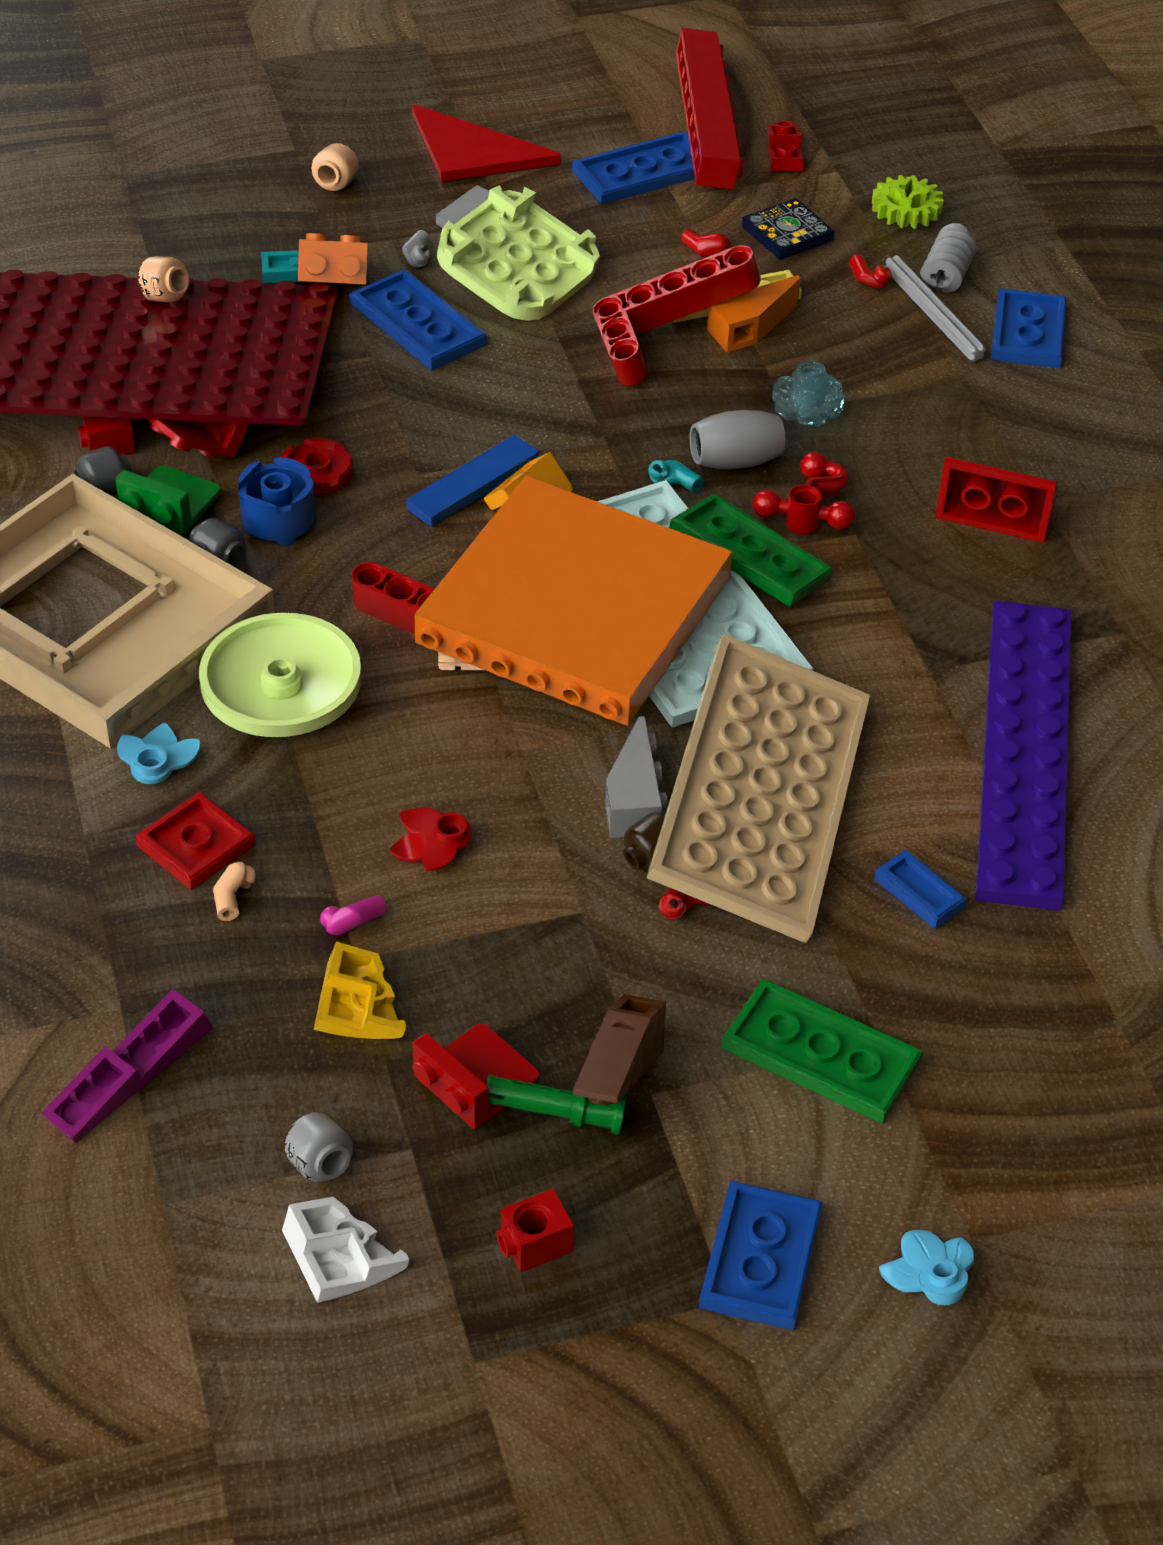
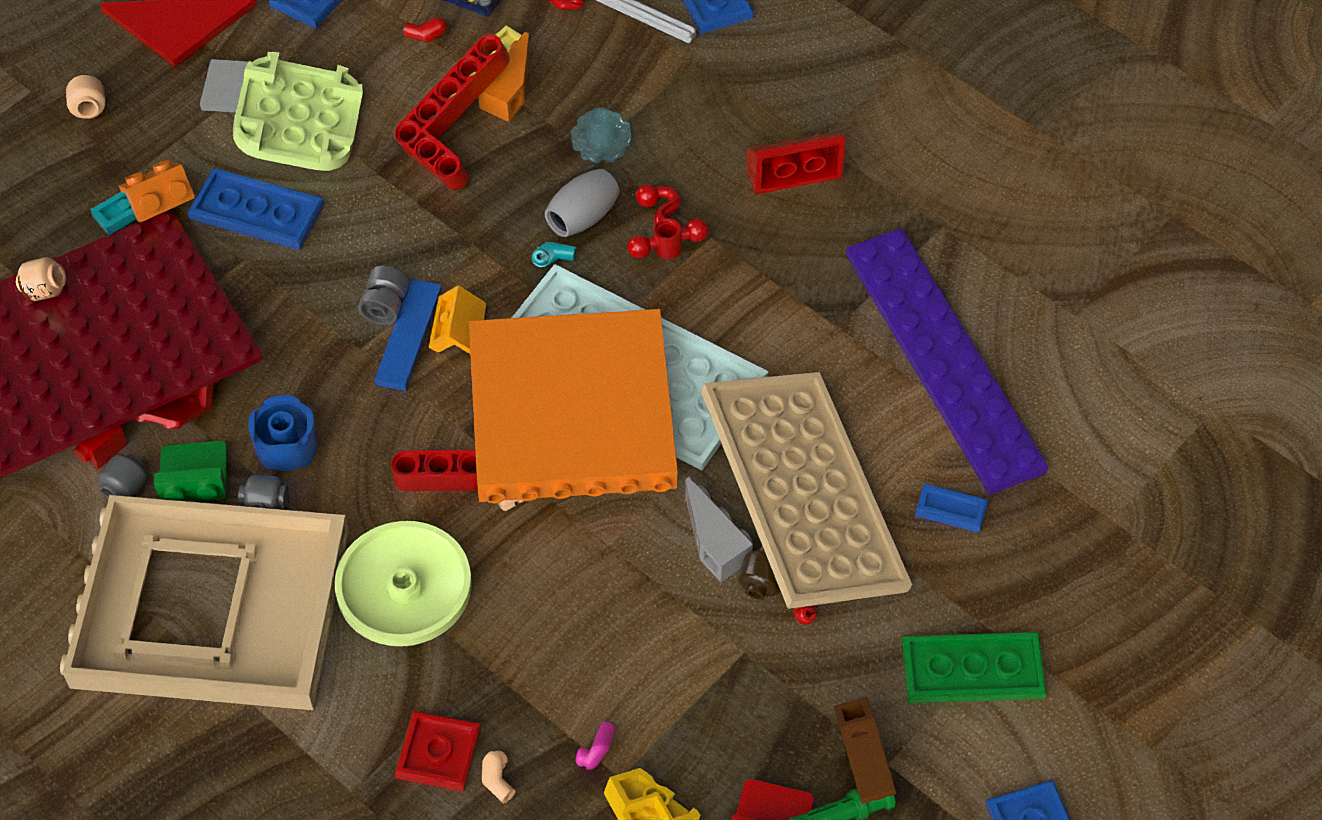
camera: 30 degrees left, 10 degrees up
medium azure plate [117,723,200,784] -> none
red tile [281,438,353,495] -> none
red plate [390,808,472,871] -> none
light grey arm [402,230,430,268] -> none
green tile [669,493,834,607] -> none
medium azure plate [879,1230,974,1305] -> none
none -> flat silver wheel [358,266,410,325]

